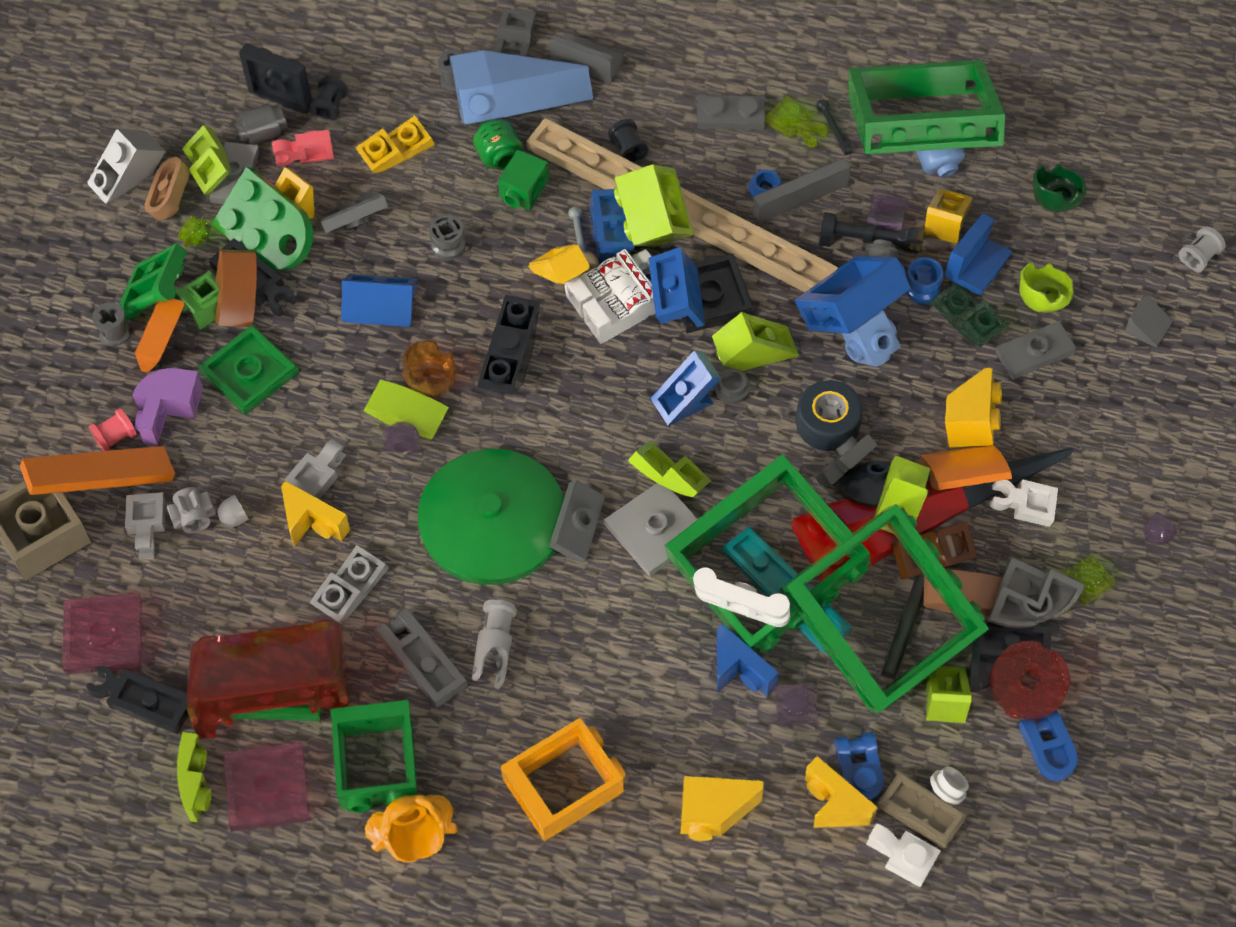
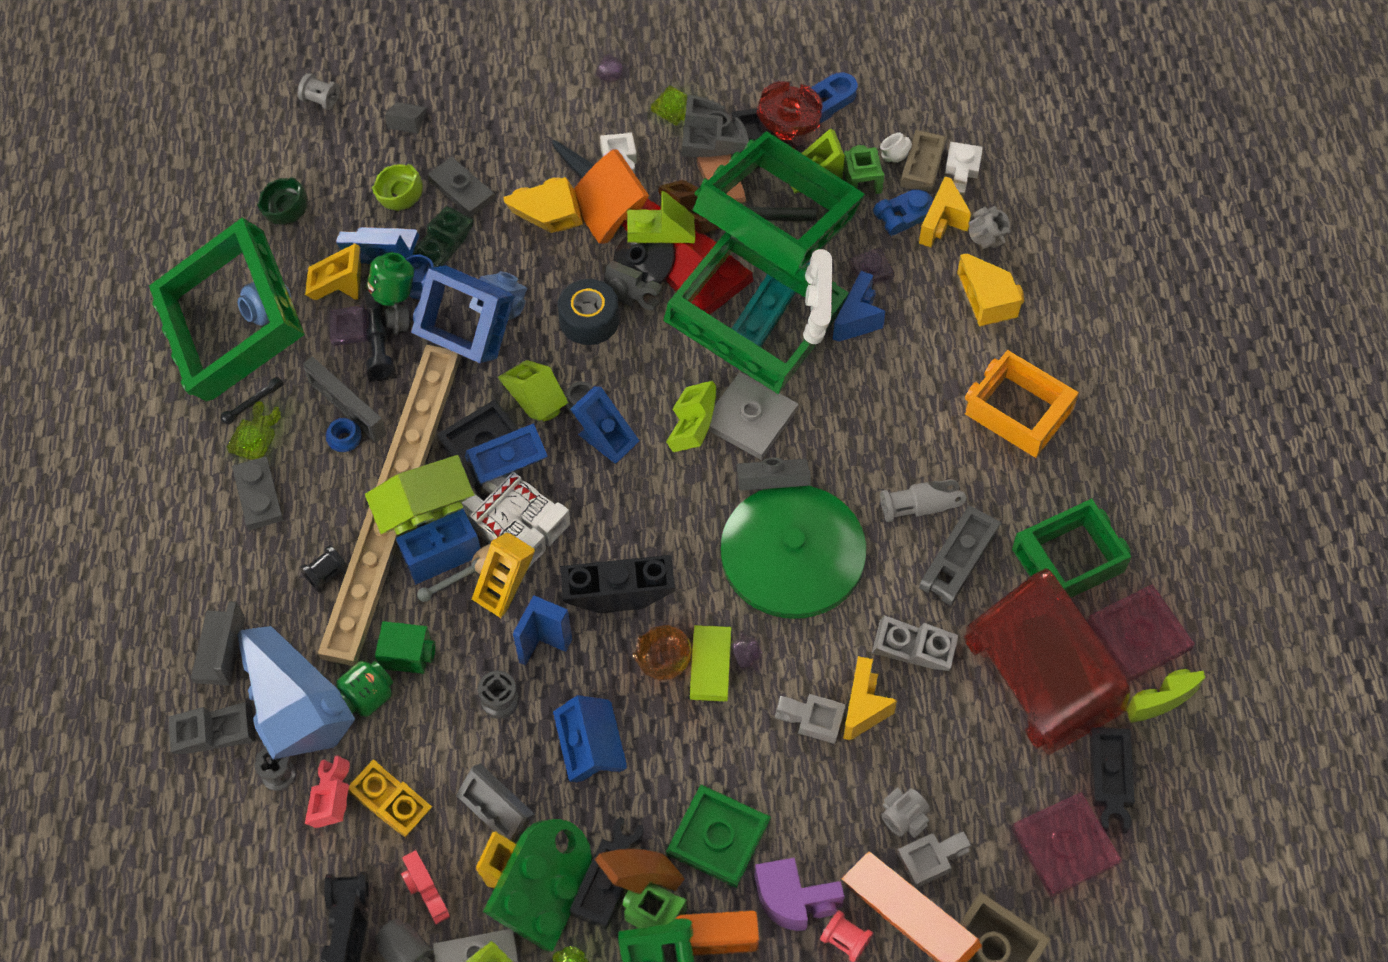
camera: 110 degrees left, 0 degrees up
light grey hinge [217,495,249,527] -> none
light orange hair [365,794,457,862] -> none
none -> coral plate [305,755,350,828]
none -> green head [367,252,415,306]
none -> blue panel [513,595,573,665]
none -> bright green window [843,145,884,194]
none -> light grey gear [968,206,1010,249]

